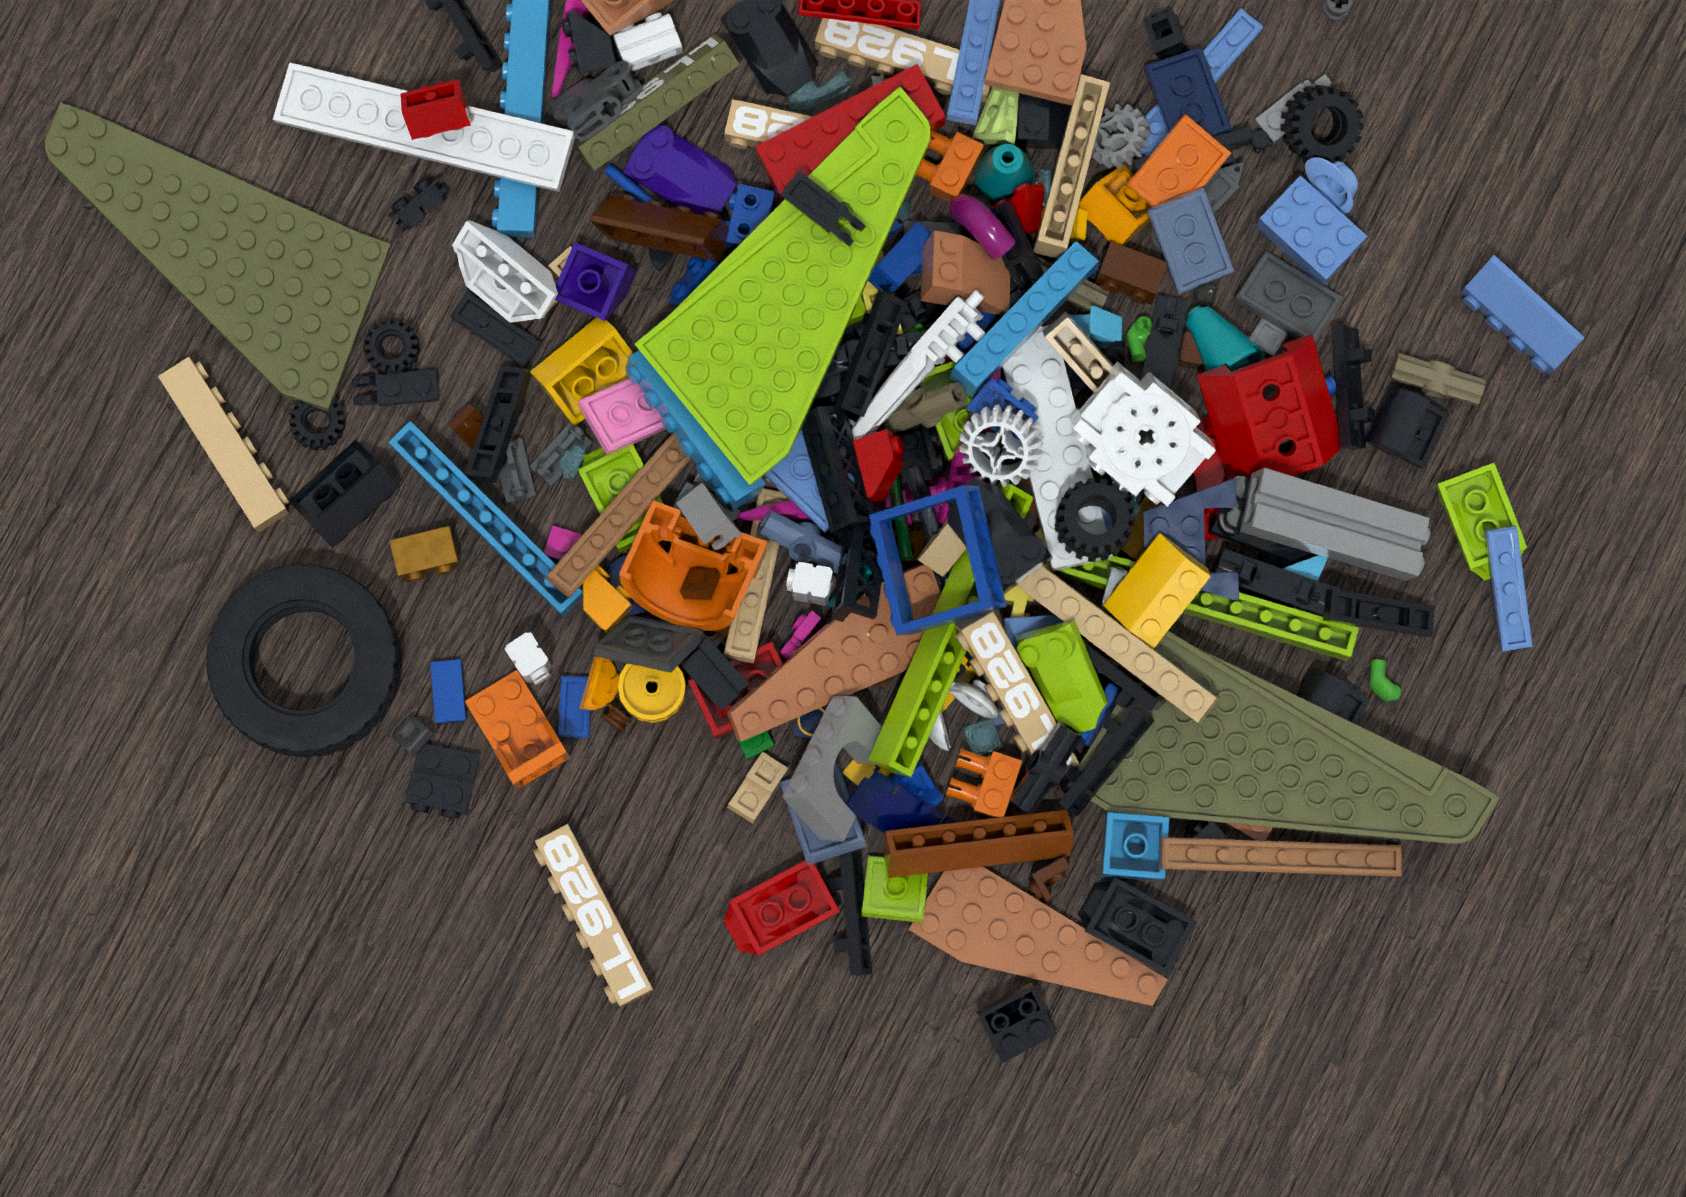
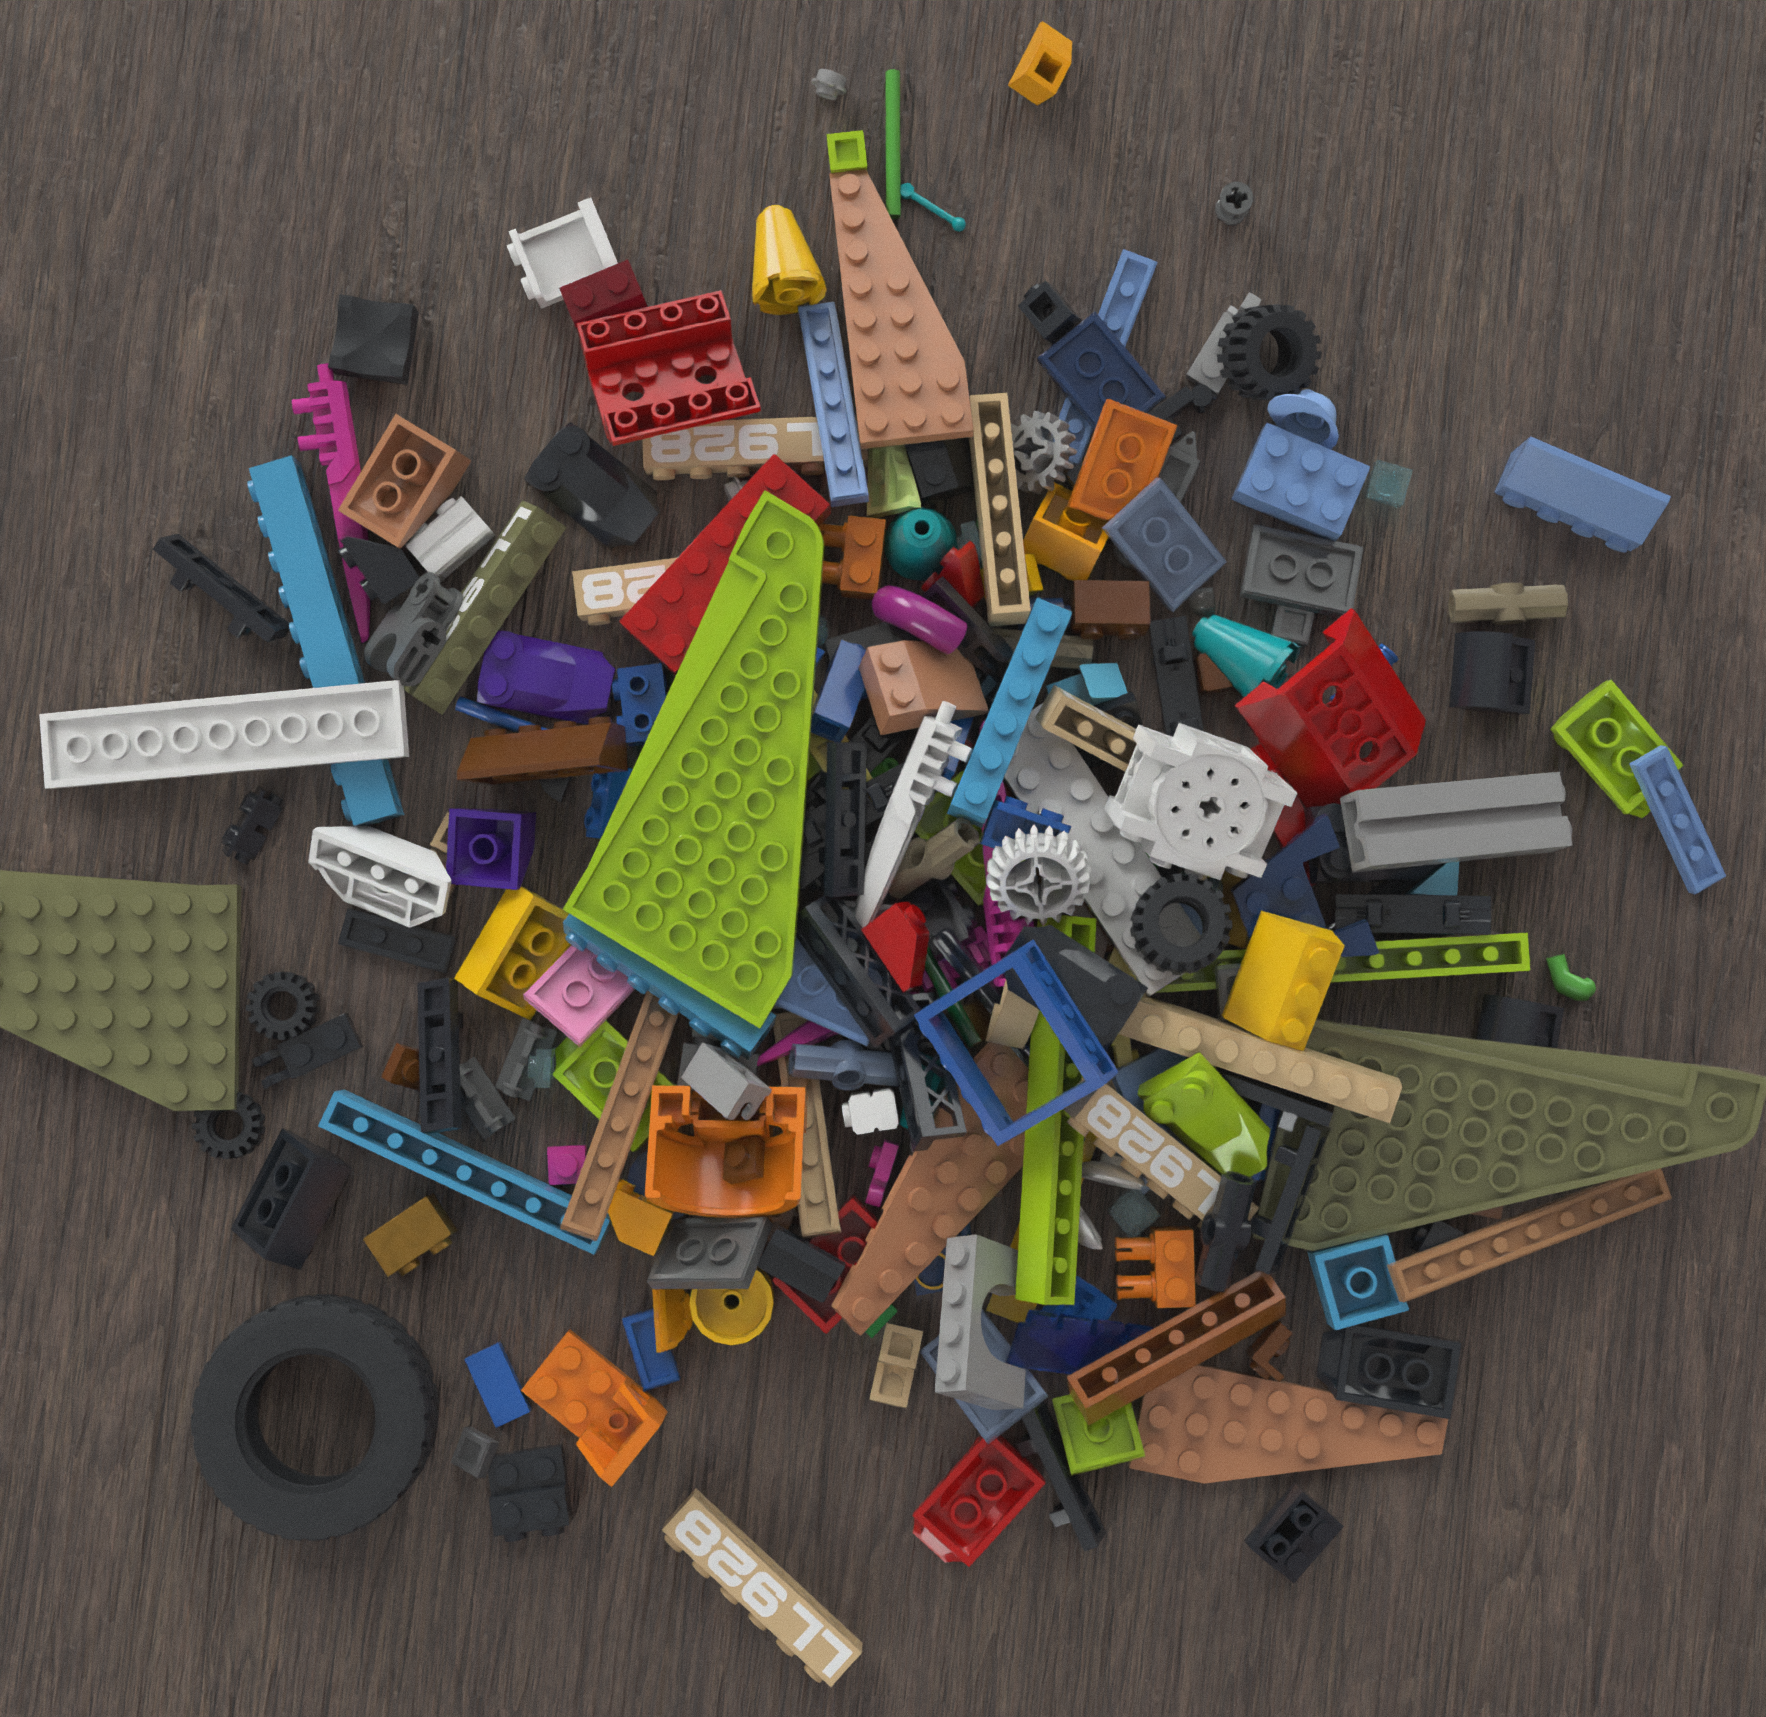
camera: 15 degrees left, 5 degrees up
tan brick [158,357,290,533] -> none
red brick [400,79,471,140] -> none
white brick [505,632,552,685] -> none
reddish brown bush [601,704,632,733] -> none
black hinge [780,171,866,247] -> none
clear light blue slope [788,71,850,110] -> none
bright green arm [1126,316,1152,362] -> none
black hinge [1323,589,1435,637] -> none
black hinge [1332,325,1376,450] -> none
none -> clear light blue plate [1364,460,1413,508]

